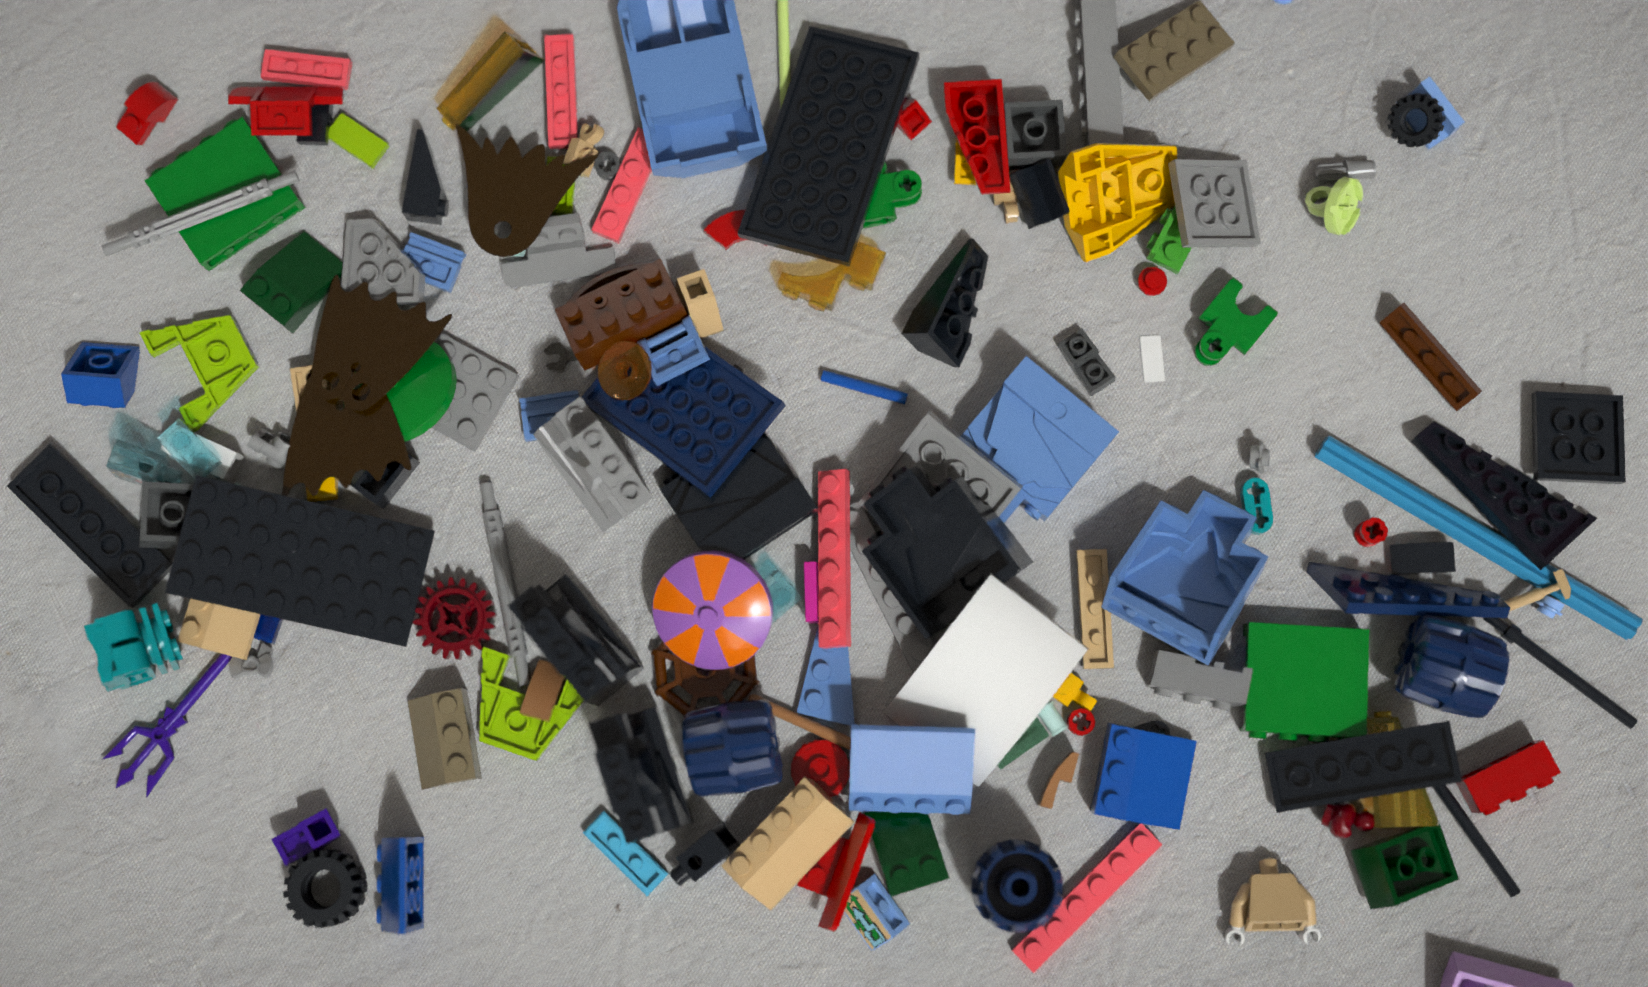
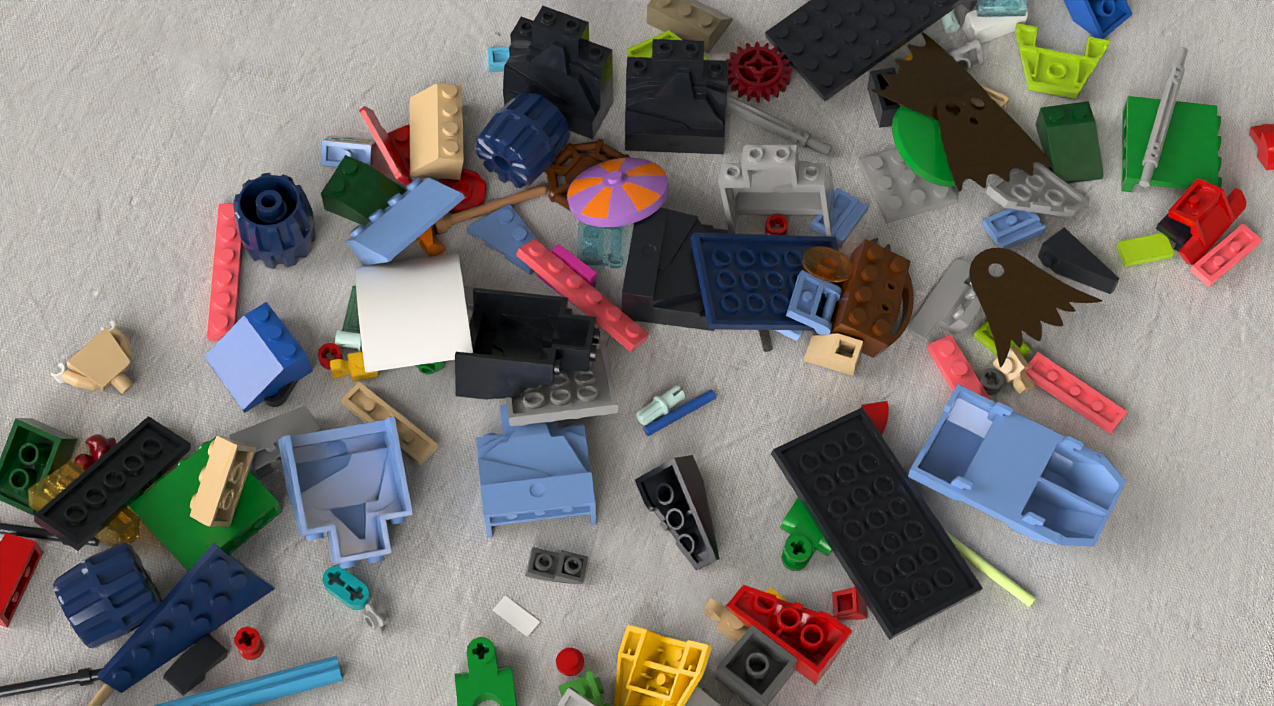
camera: 130 degrees right, 20 degrees down
clear yellow slope [436,31,544,131] -> none
black torso [669,822,740,886] -> none
clear yellow arch [778,242,886,312] -> none
black panel [1009,159,1070,229] -> none
medium nougat slope [1037,752,1079,809] -> none
none -> tan slope [190,436,257,527]
none -> light aqua axle [636,385,685,426]

